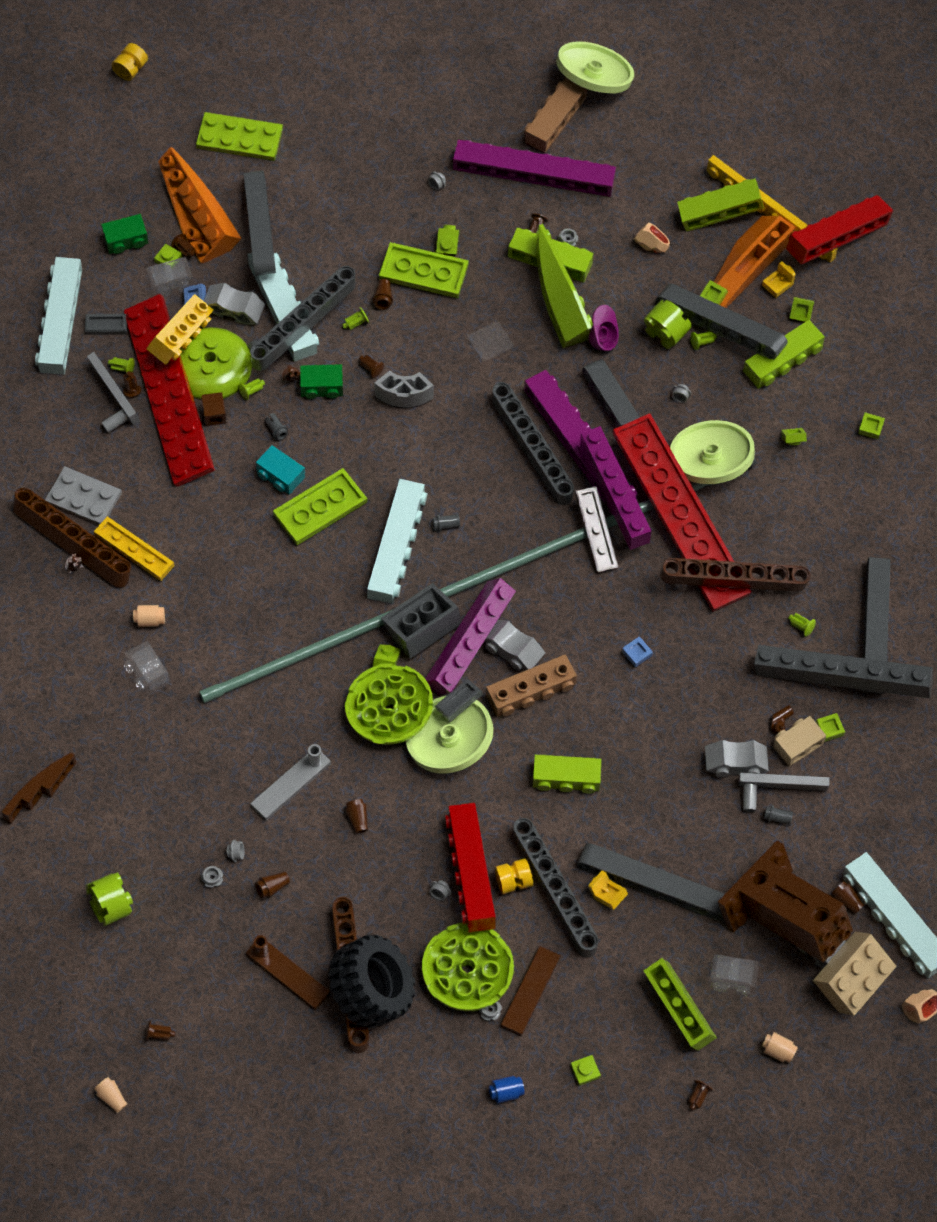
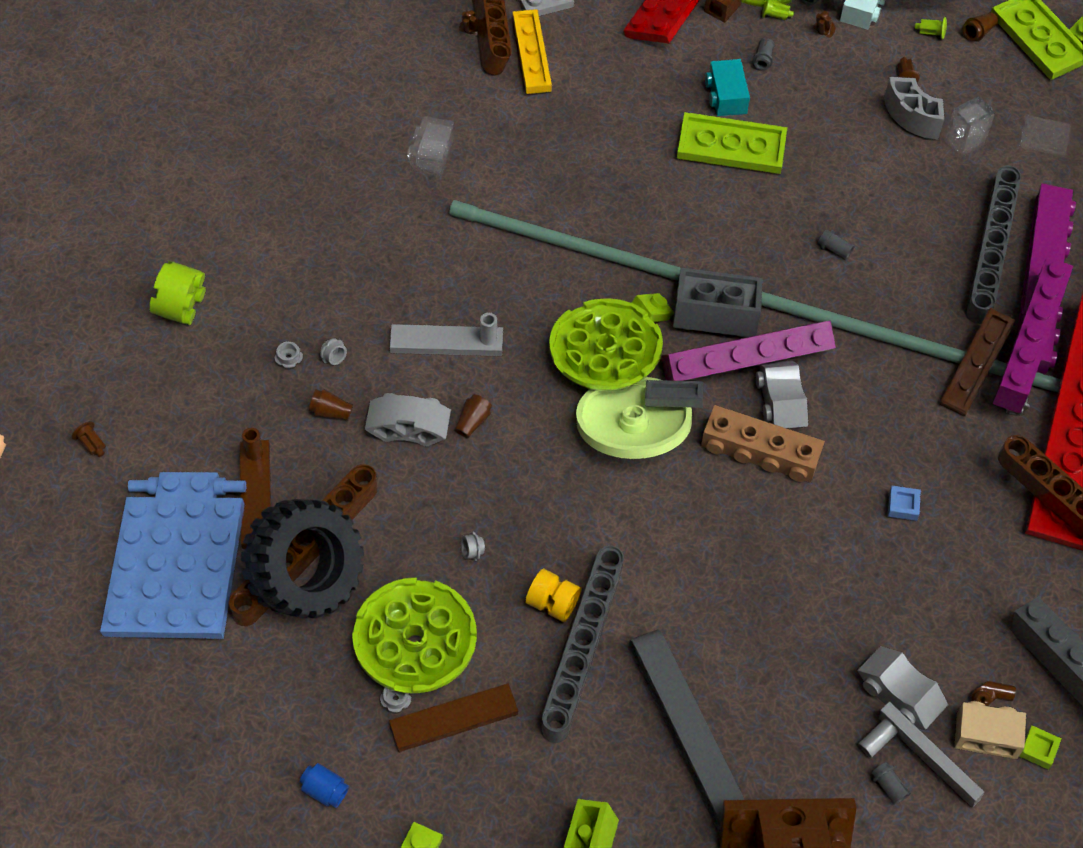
camera: 45 degrees right, 5 degrees down
reddish brown slope [1,752,77,824] -> none
light nougat brick [133,605,165,627] -> none
green brick [300,364,343,399] -> none
light aqua brick [367,479,428,604] -> none
red brick [445,803,496,932] -> none
lime brick [533,755,601,794] -> none
yellow bracket [588,871,628,910] -> none
none -> medium blue plate [100,472,246,639]
none -> light grey brick [365,393,451,446]
none -> clear brick [944,96,995,158]

